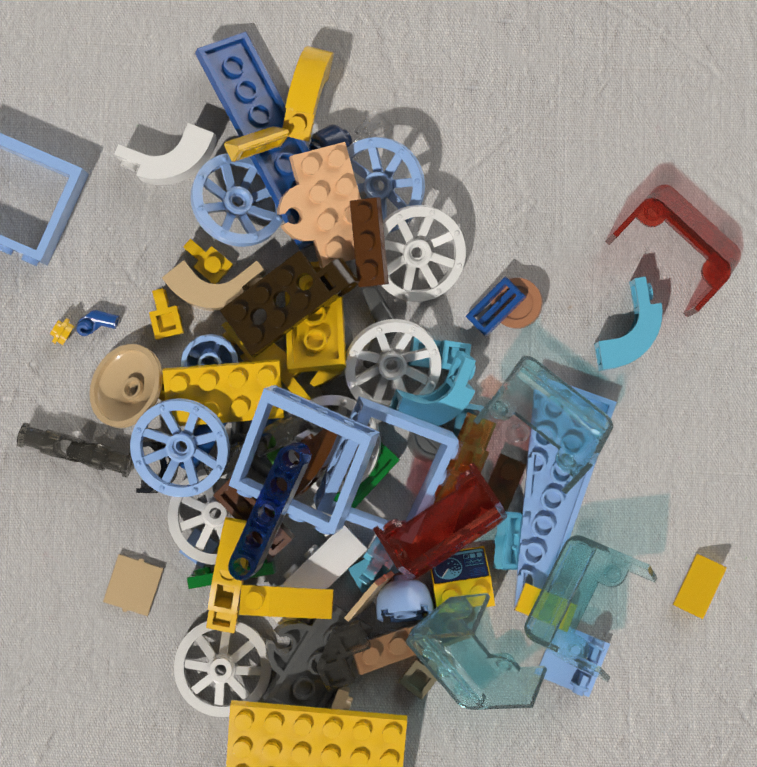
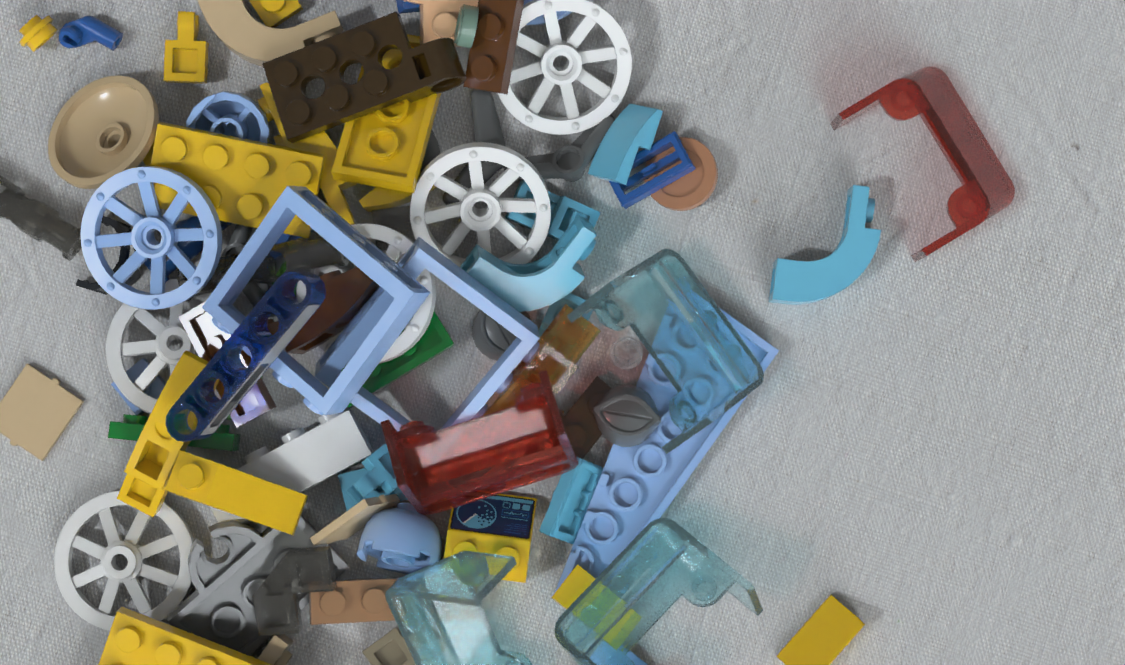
camera: 15 degrees right, 0 degrees up
none -> sand green tile [454,4,479,48]
none -> dark grey piece [503,114,615,182]
none -> medium azure slope [588,104,663,185]
none -> dark grey hat [592,385,661,447]

